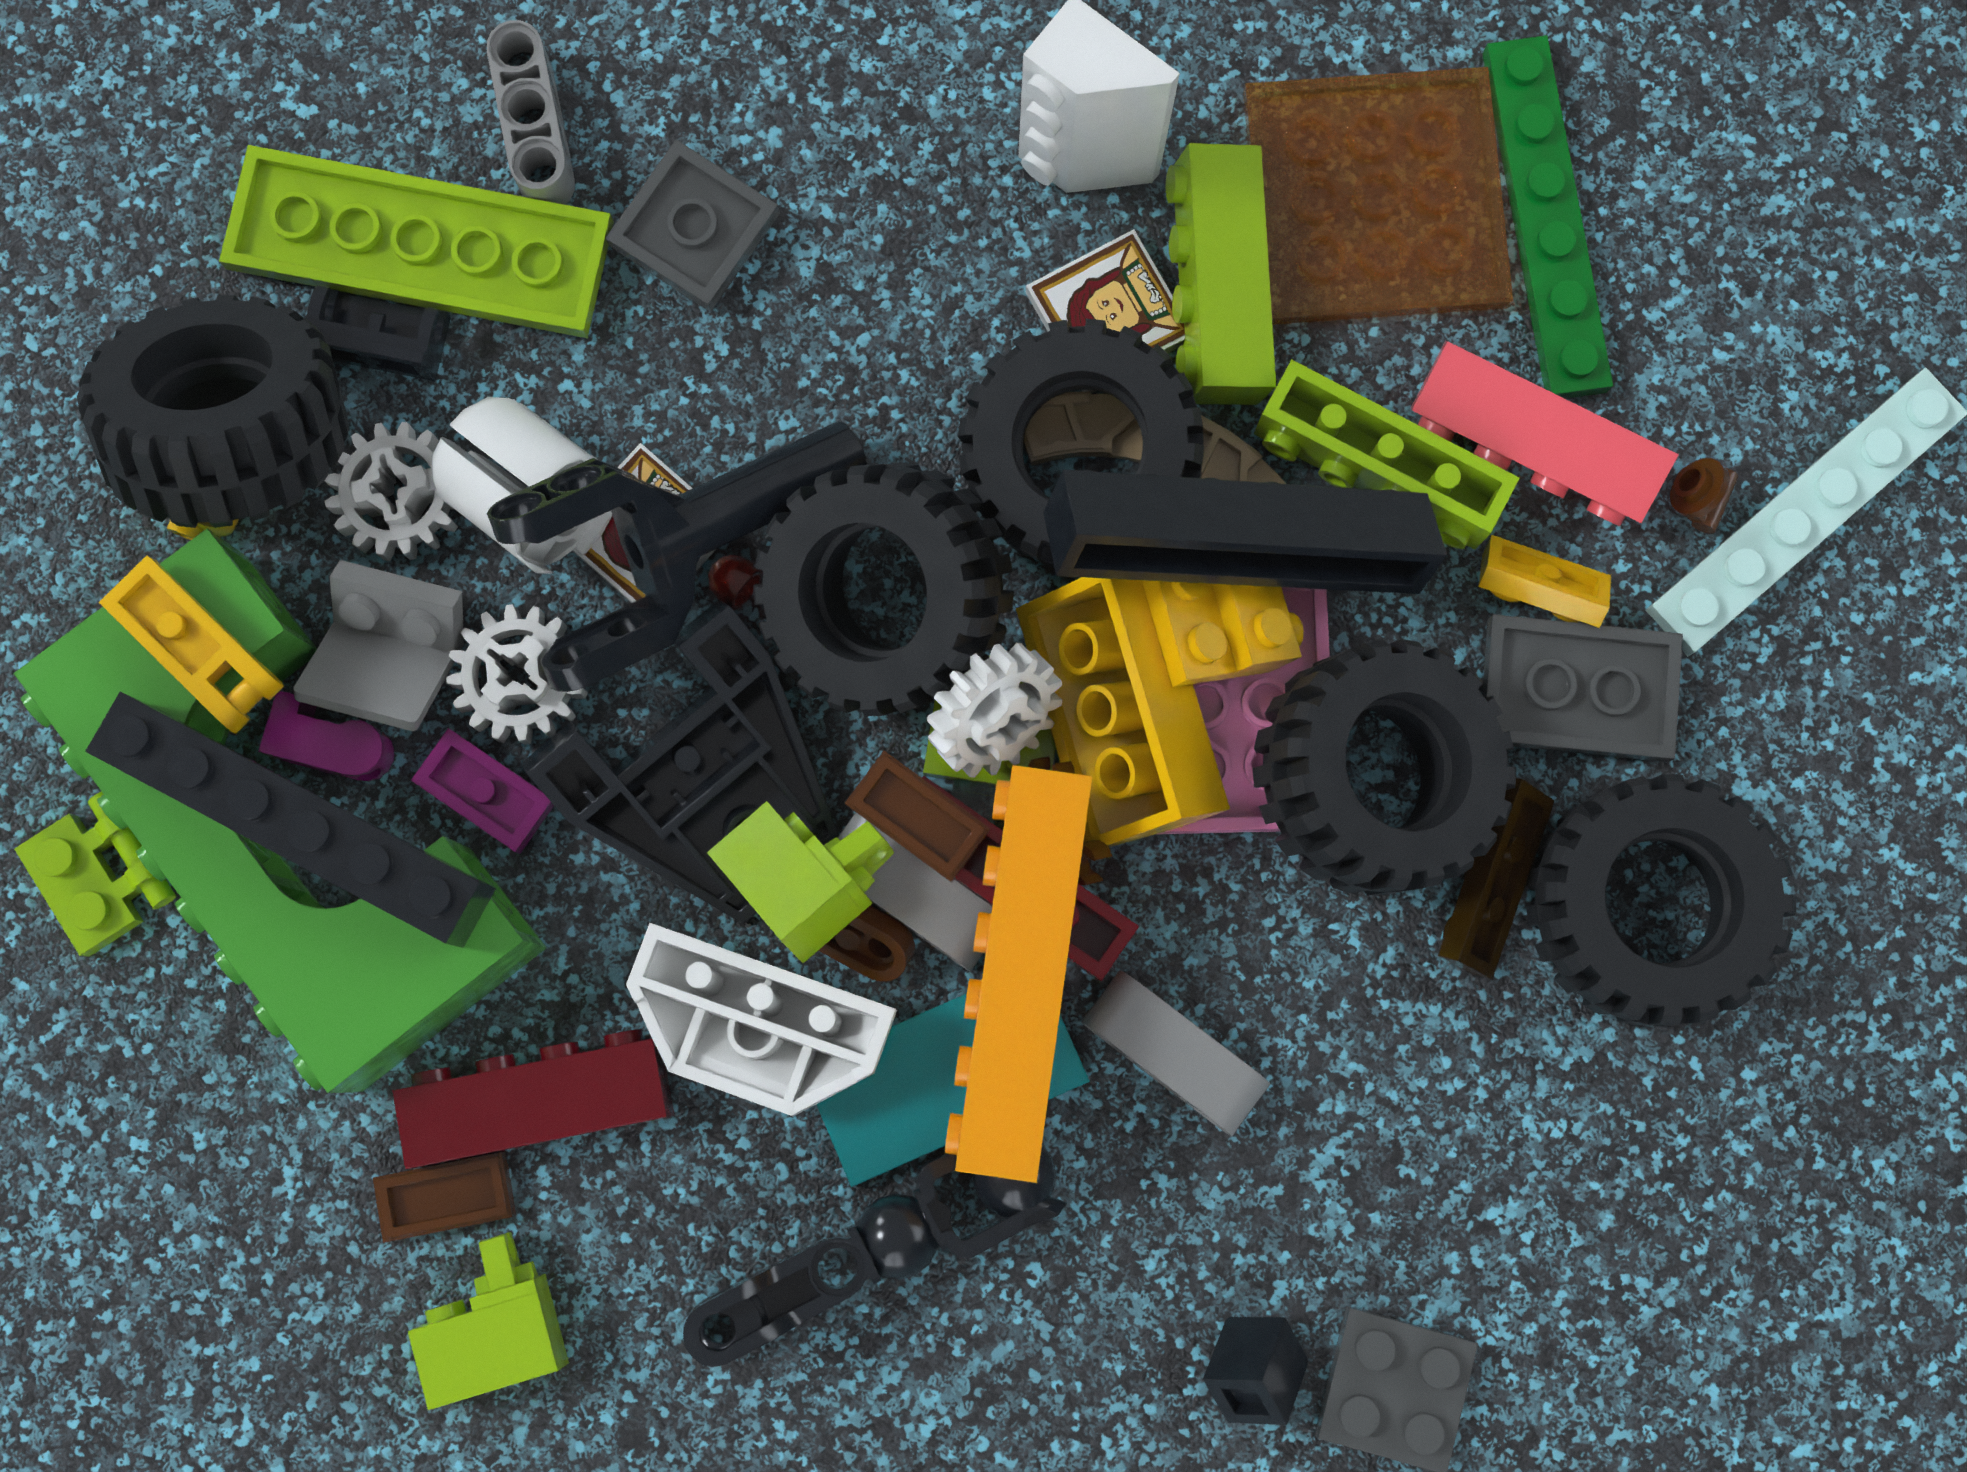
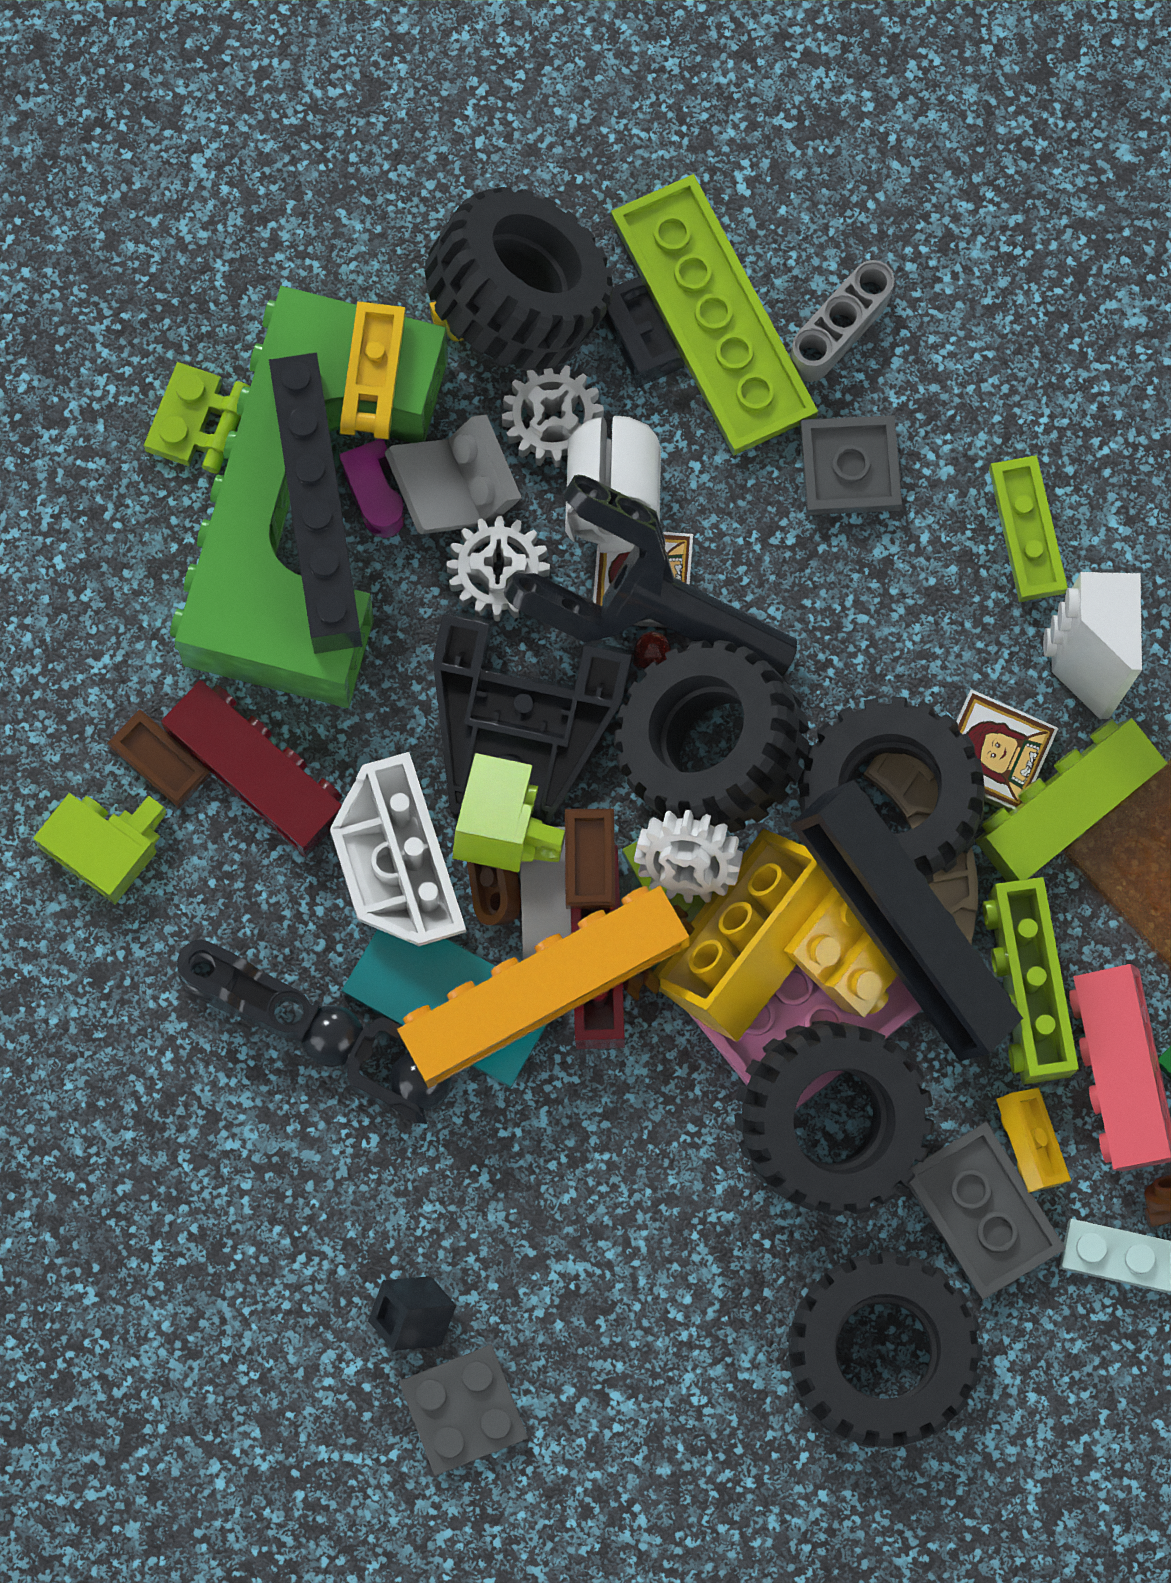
camera: 50 degrees right, 5 degrees down
magenta plate [411,728,554,854] -> none
light grey beam [1081,970,1270,1137] -> none
dark brown plate [1438,778,1555,980] -> none
none -> lime plate [989,455,1068,602]

